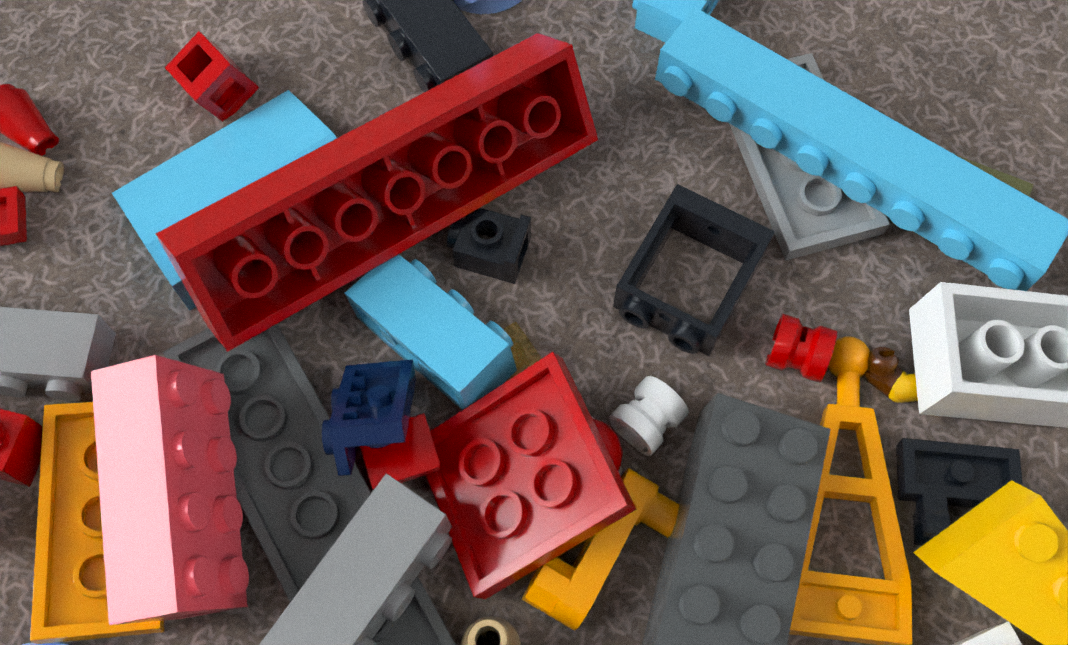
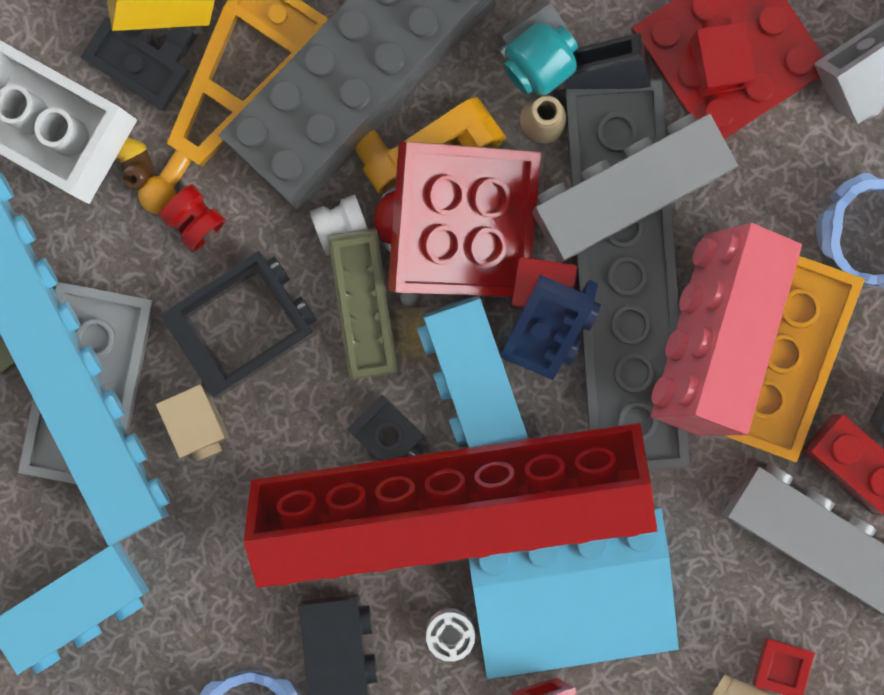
camera: 155 degrees left, 20 degrees up
none -> tan brick [156,384,230,463]
none -> olive plate [327,228,397,380]
none -> white wheel [426,608,475,662]

